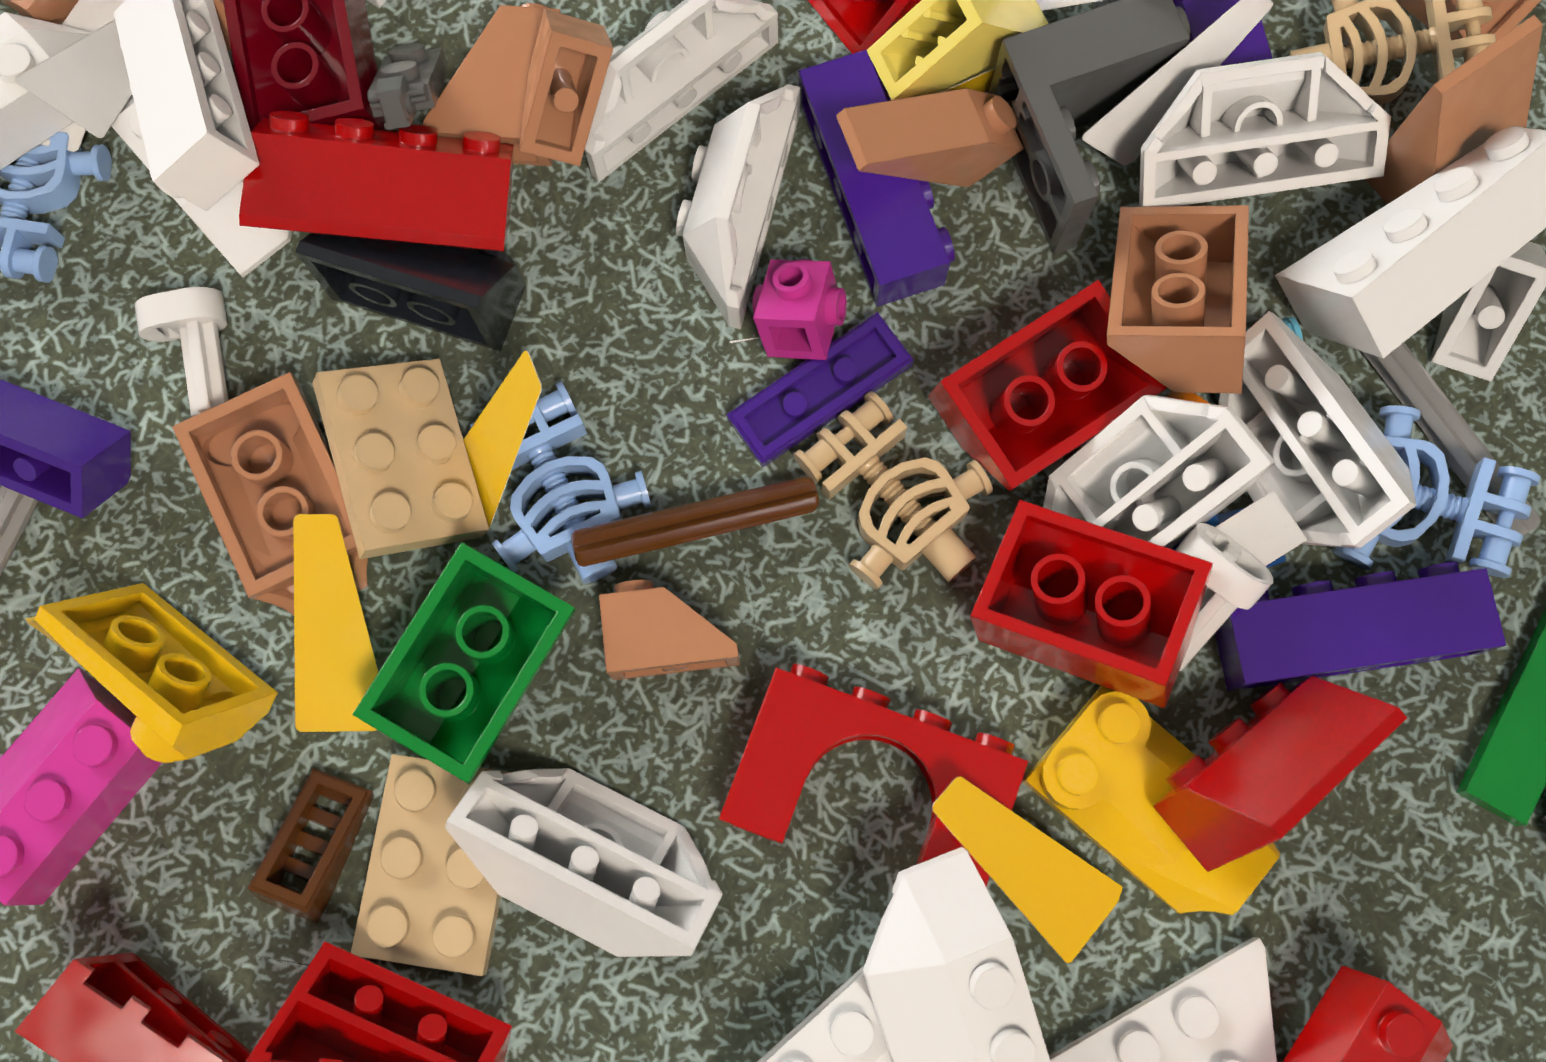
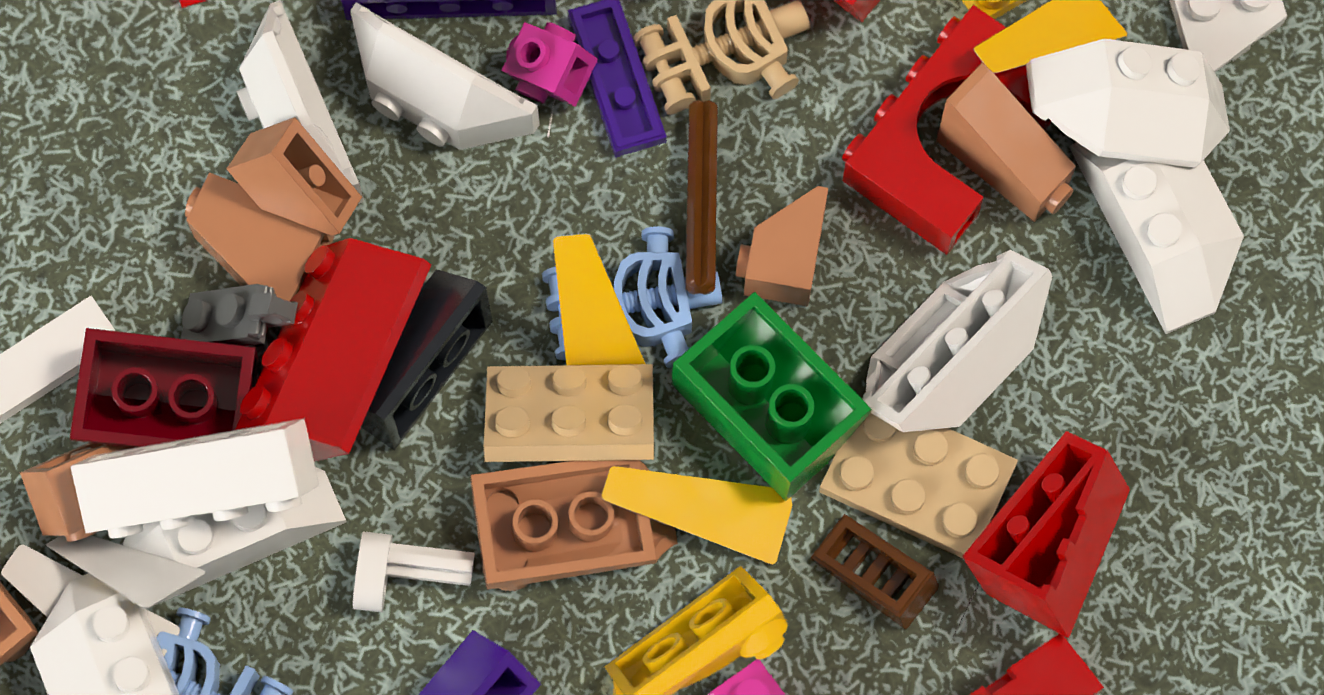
camera: 75 degrees left, 5 degrees down
none -> nougat slope [936,63,1076,222]

